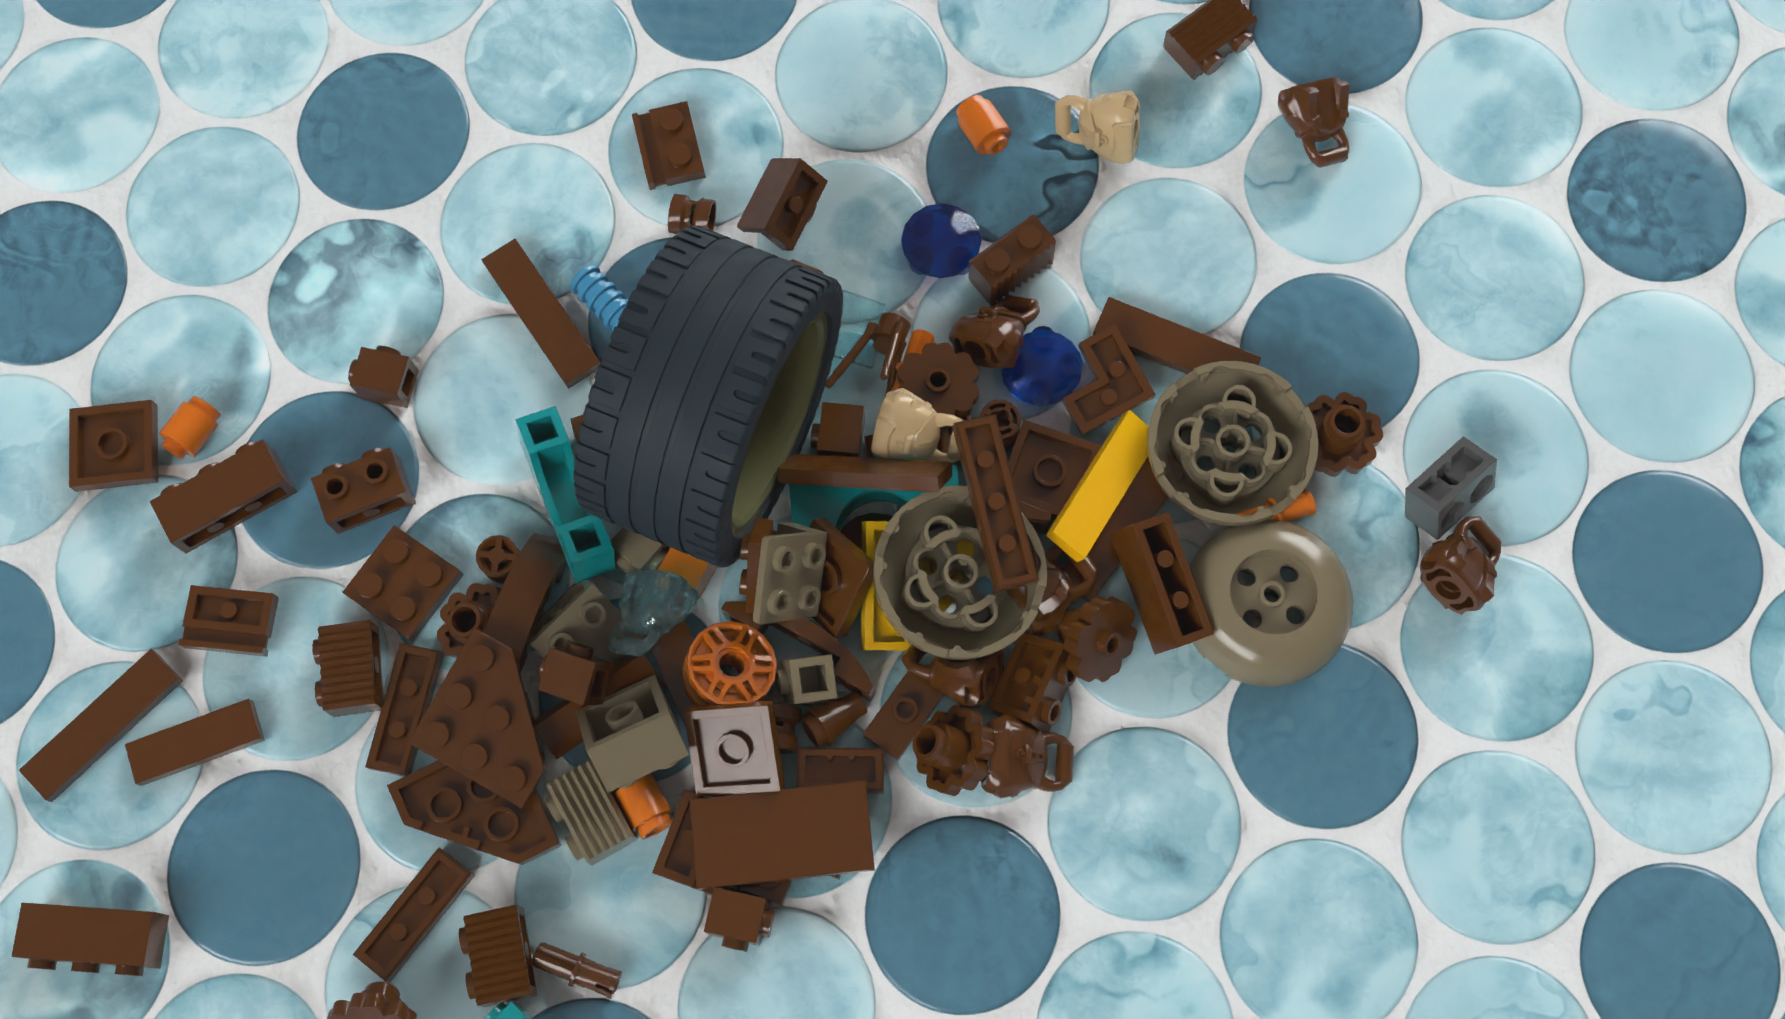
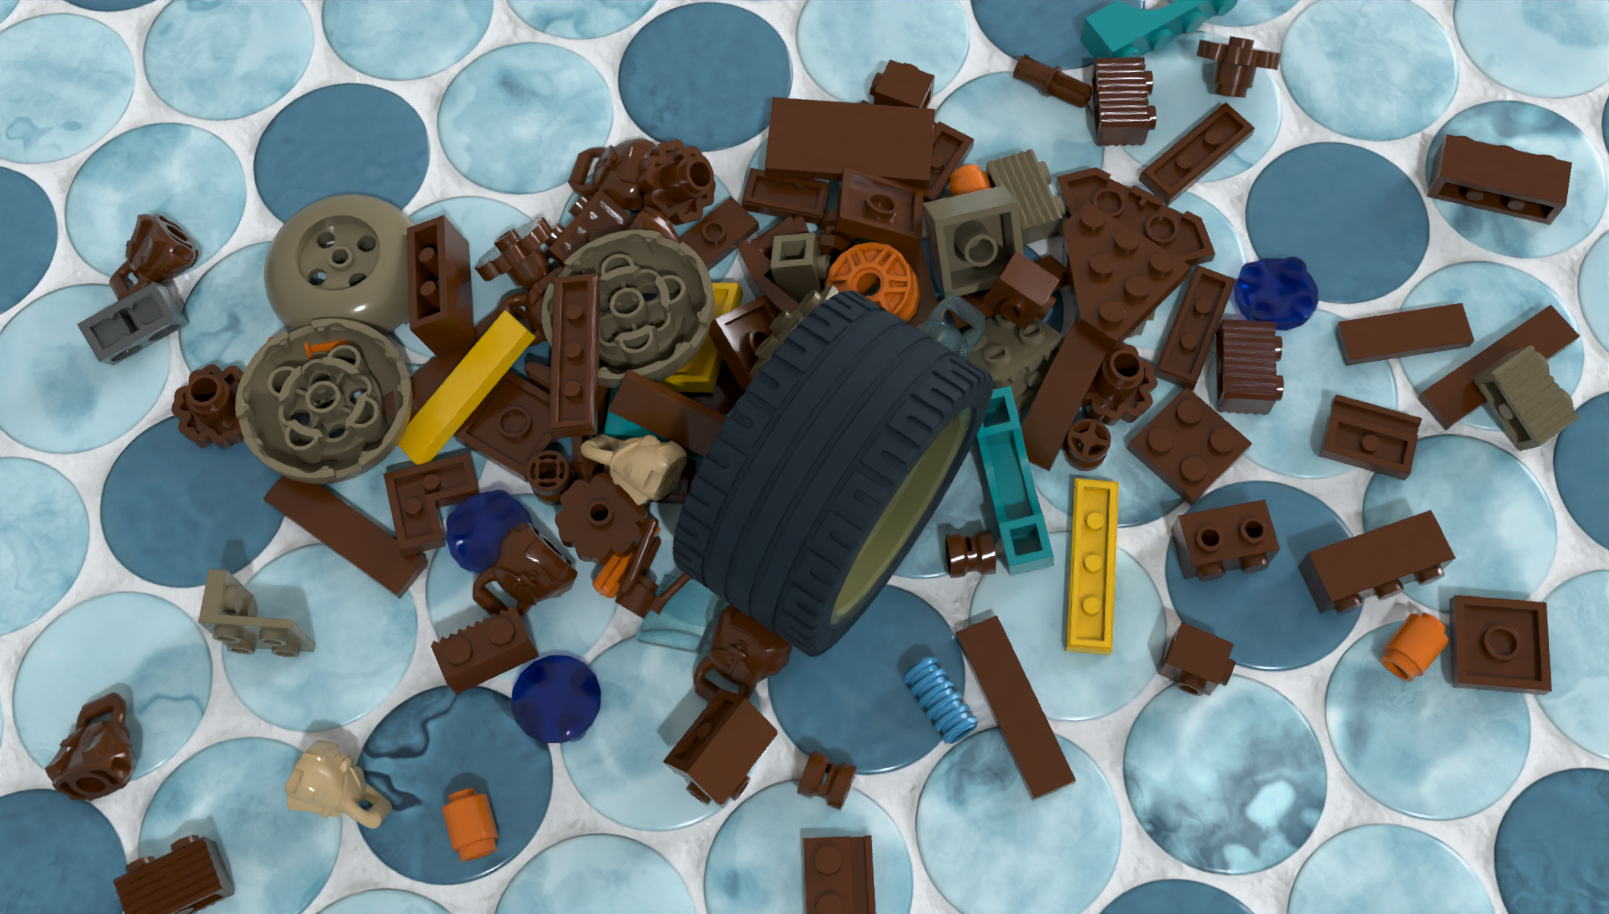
camera: 170 degrees left, 5 degrees down
none -> dark tan bracket [198,569,315,658]
none -> yellow tile [1065,478,1119,655]
none -> clear blue dish [1234,257,1319,331]
none -> dark tan brick [1473,345,1579,451]

